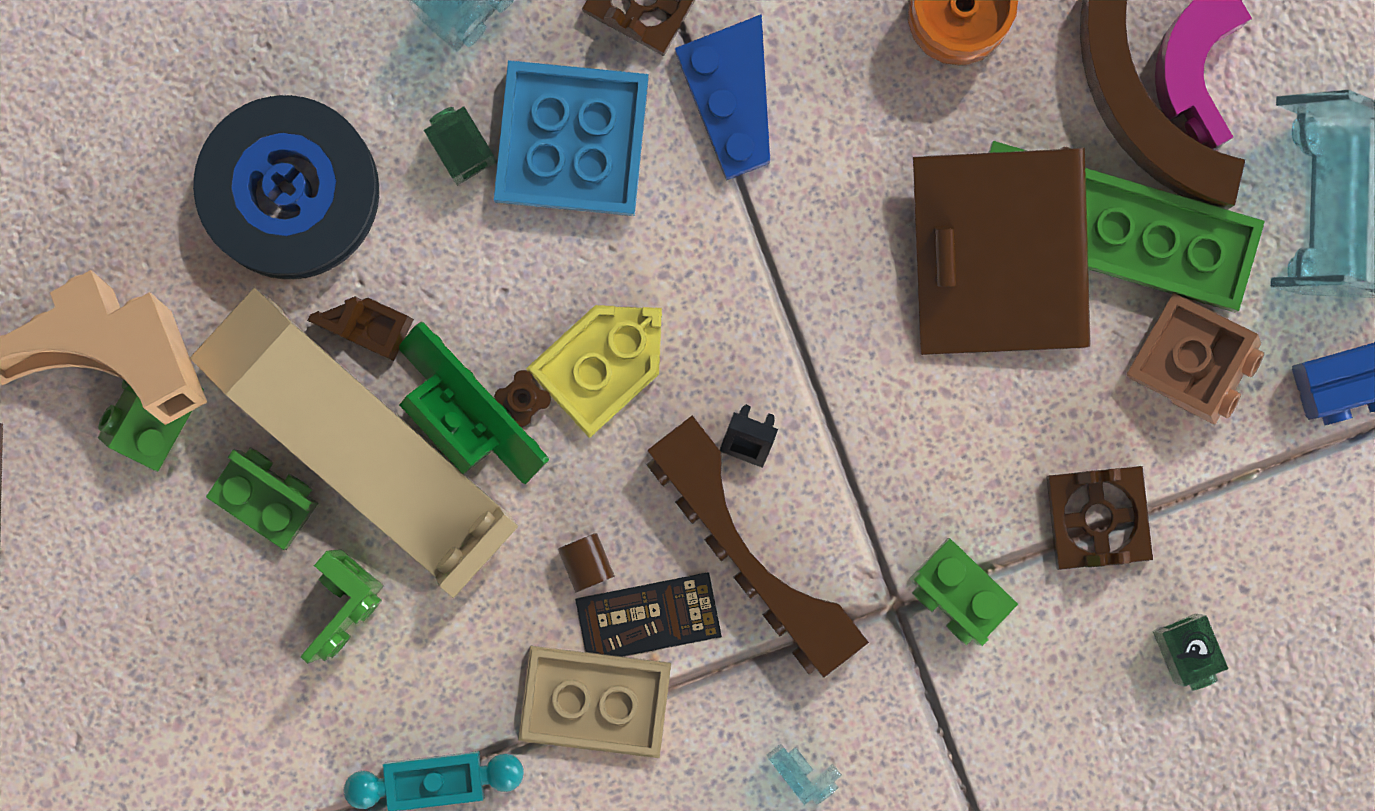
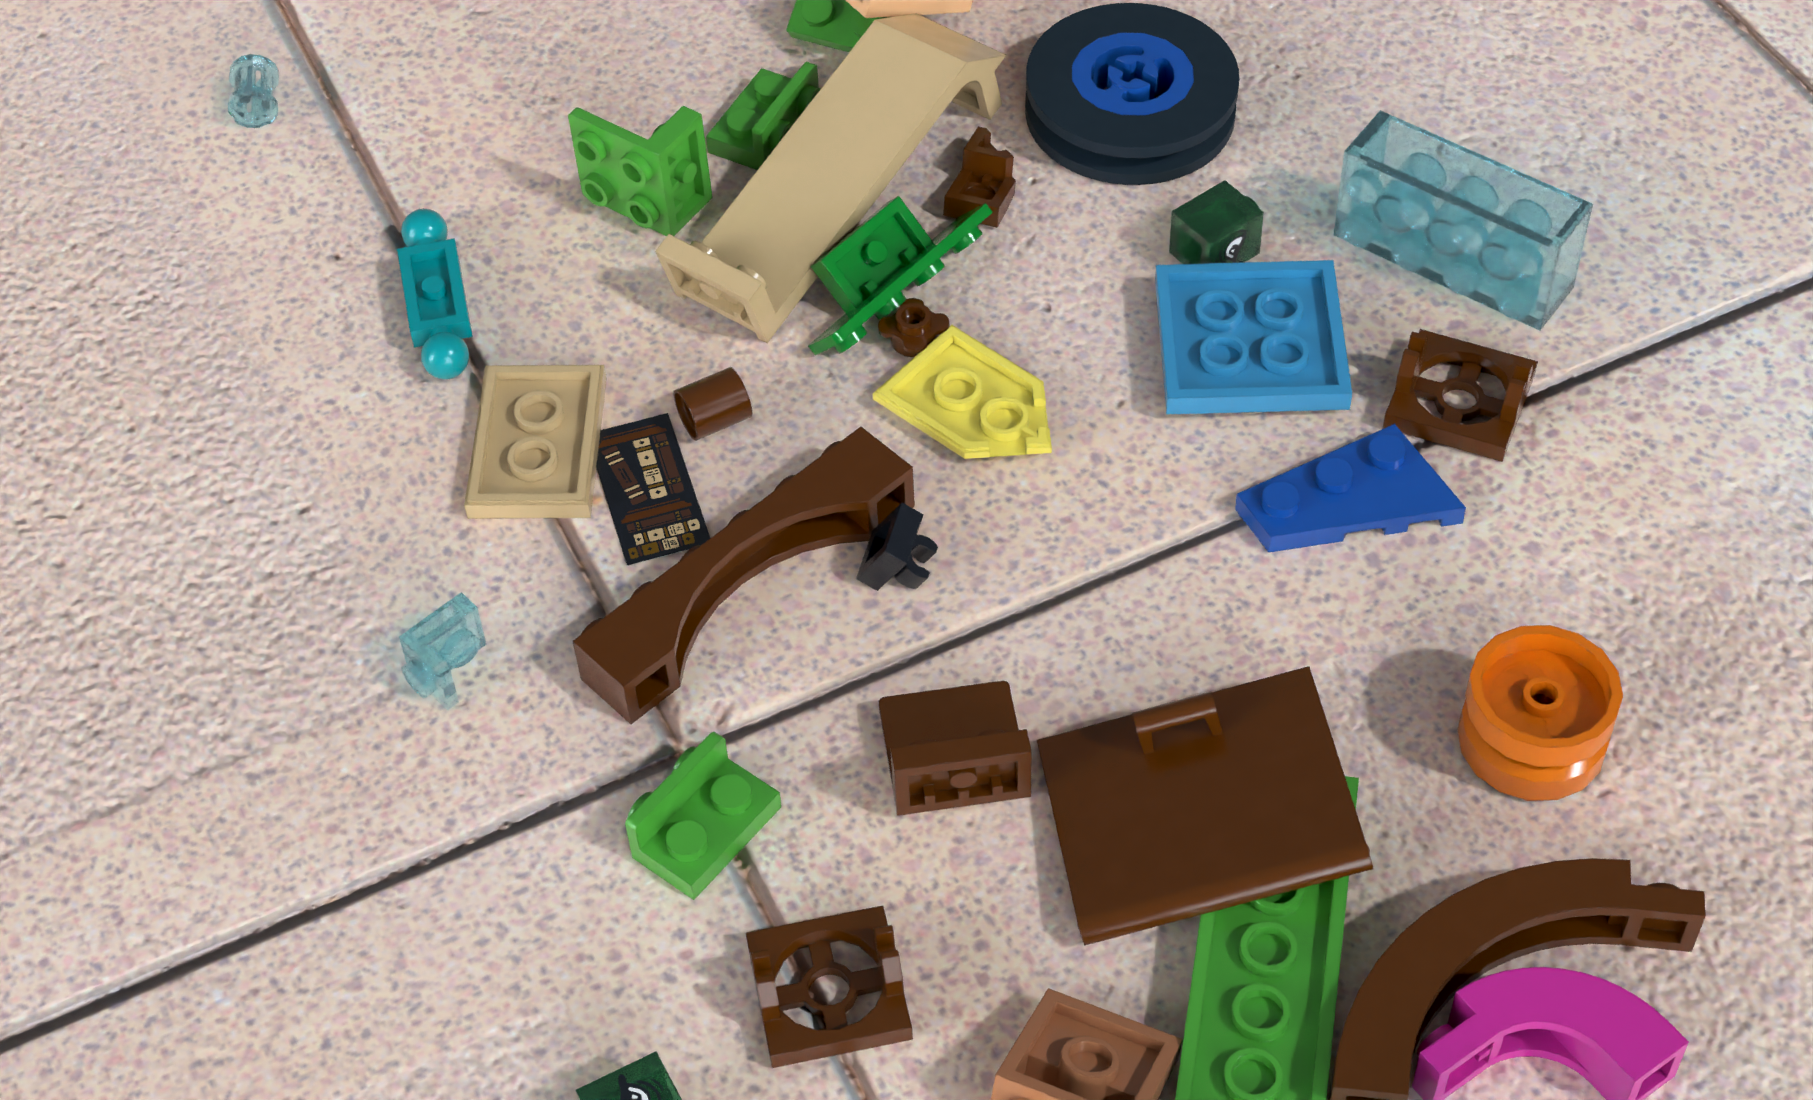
camera: 90 degrees right, 35 degrees down
none -> reddish brown bracket [879,681,1032,816]

